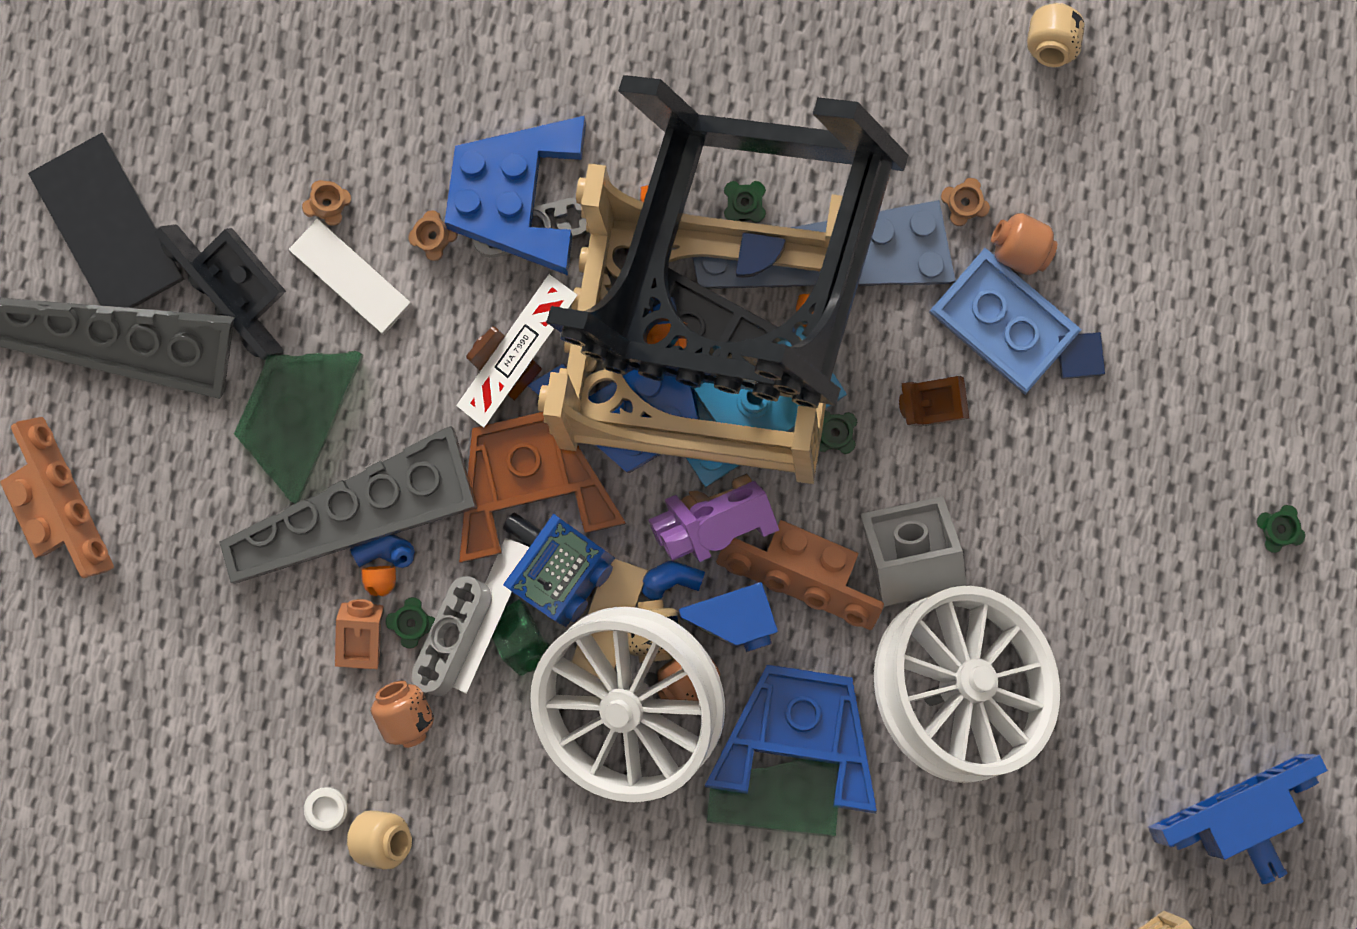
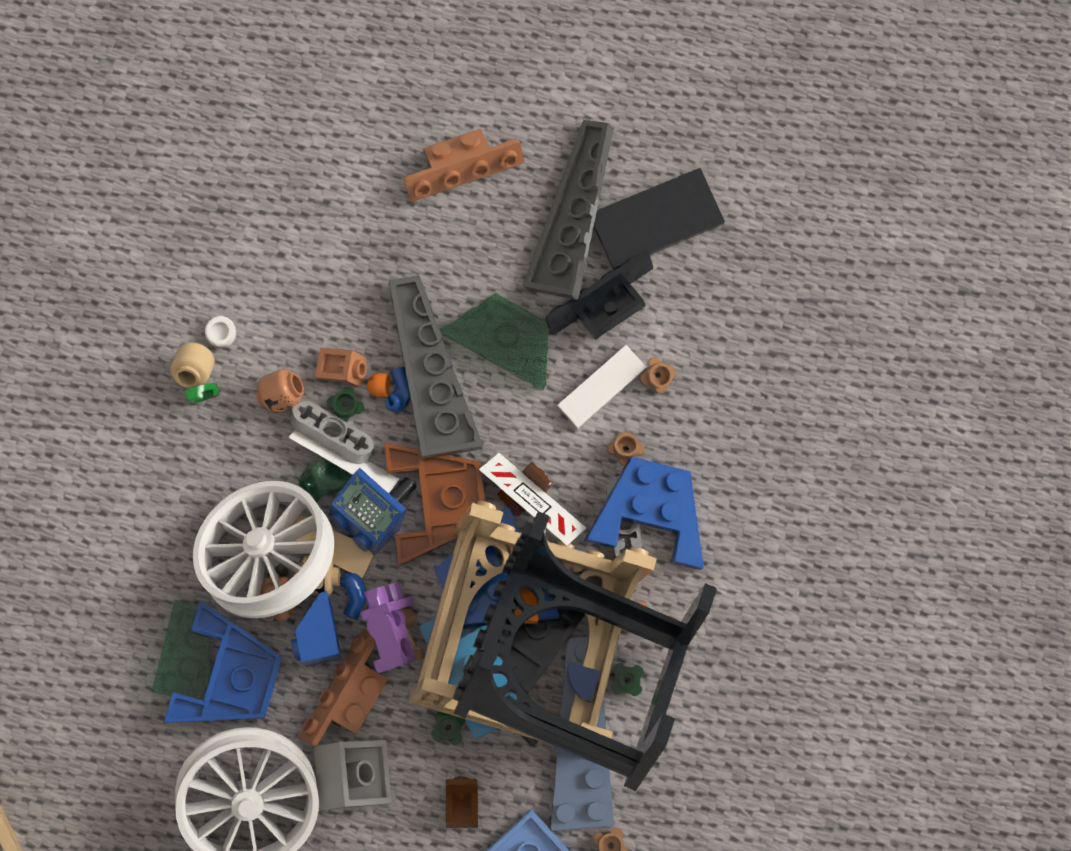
camera: 90 degrees right, 5 degrees down
none -> green tile [185,383,220,404]

